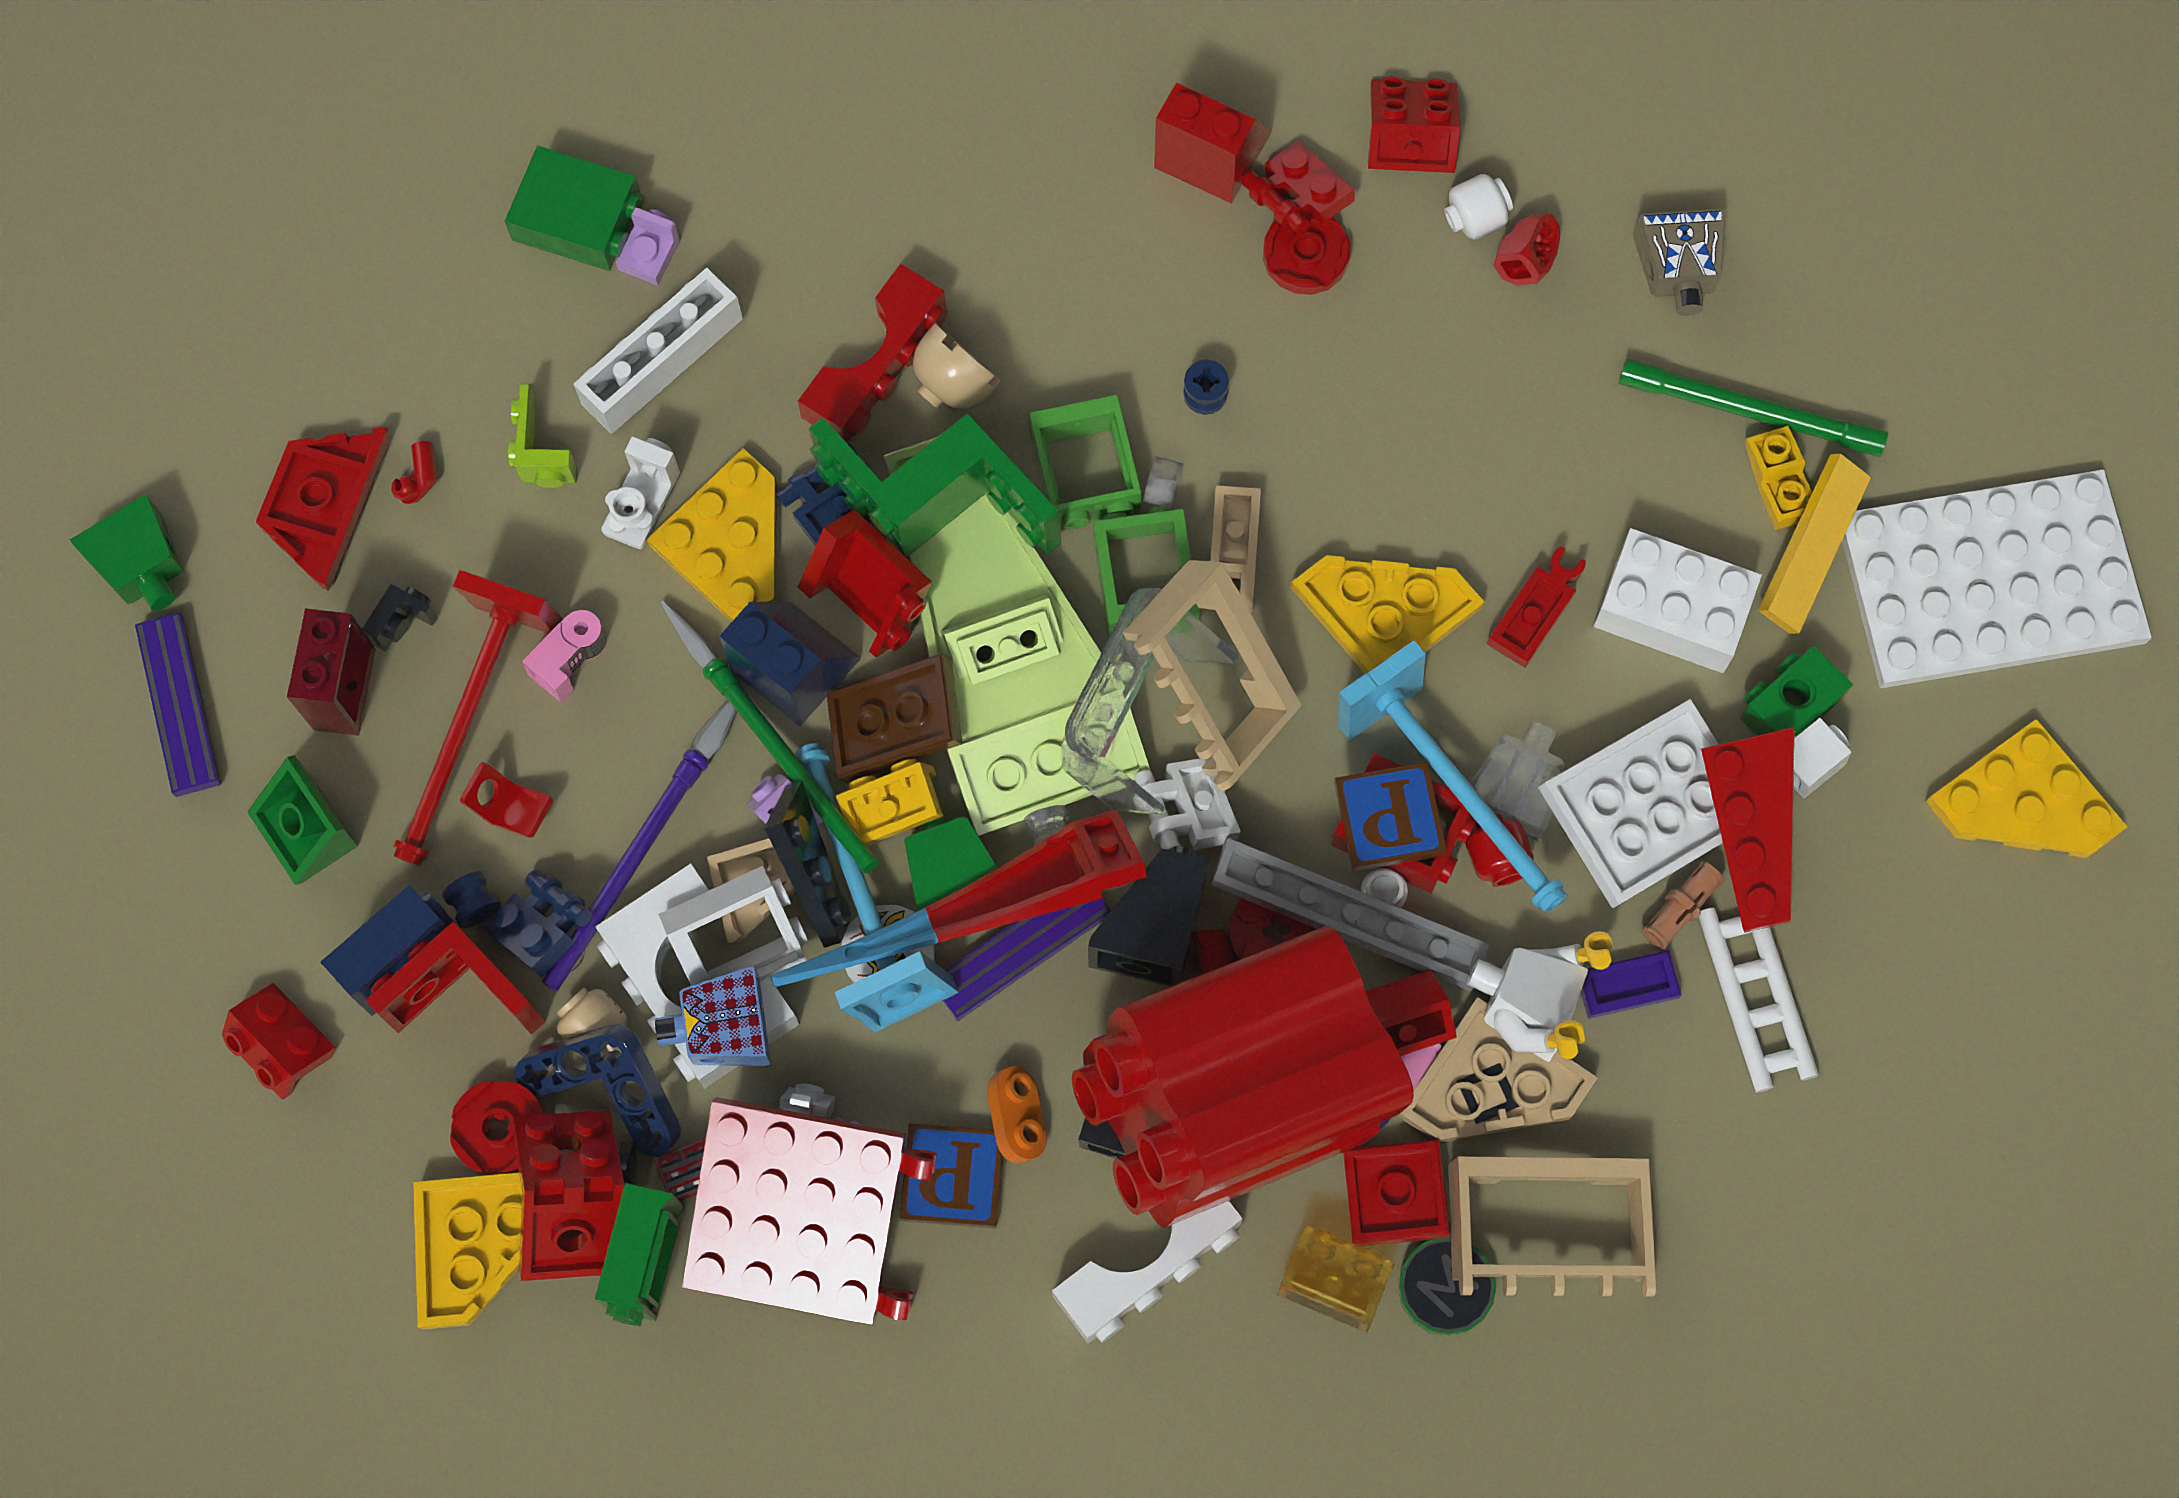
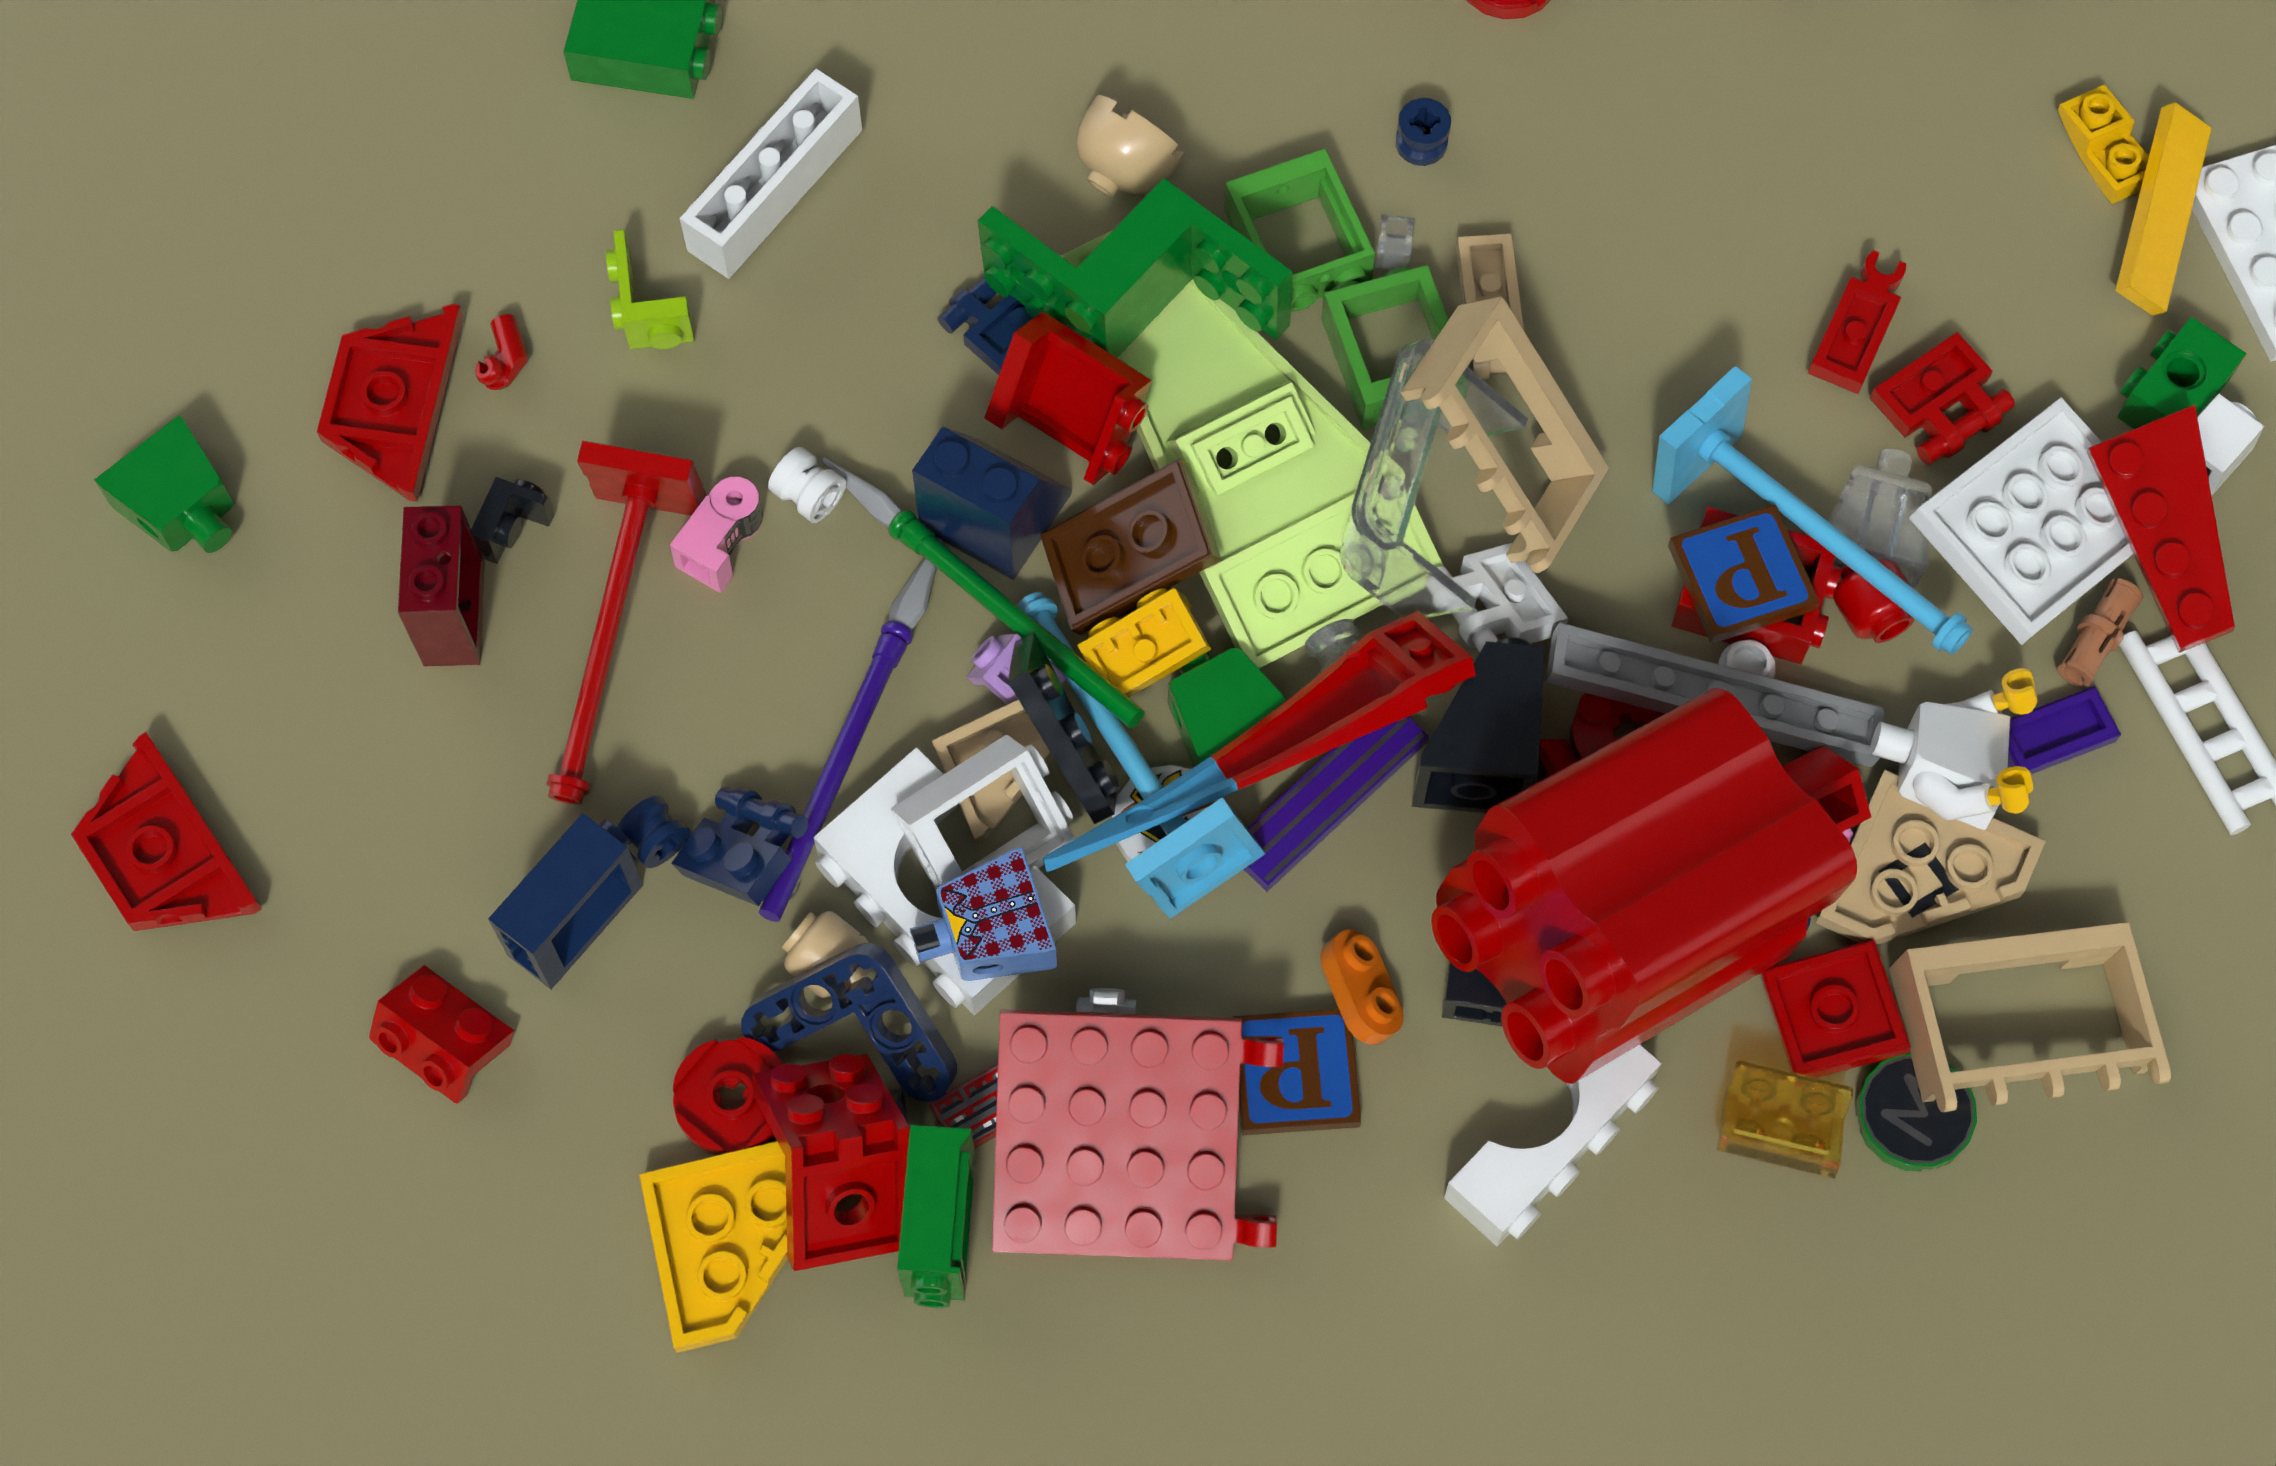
camera: 10 degrees left, 5 degrees down
dark purple tile [135,612,221,797] -> none
green slope [247,755,358,885] -> none
red bracket [365,922,545,1035] -> none
red bracket [460,762,553,838] -> none
white bracket [601,436,680,549] -> none
white plate [605,486,653,533] -> none
lavender bracket [616,208,680,286] -> none
yellow plate [646,448,776,622] -> none
red arch [797,263,948,443] -> none
yellow plate [1290,555,1485,674] -> none
white piece [1593,528,1762,673] -> none
green piece [1619,358,1888,457] -> none
none -> red wing [71,732,262,931]
none -> white wheel [768,447,846,523]
none -> red plate [1870,332,2015,465]

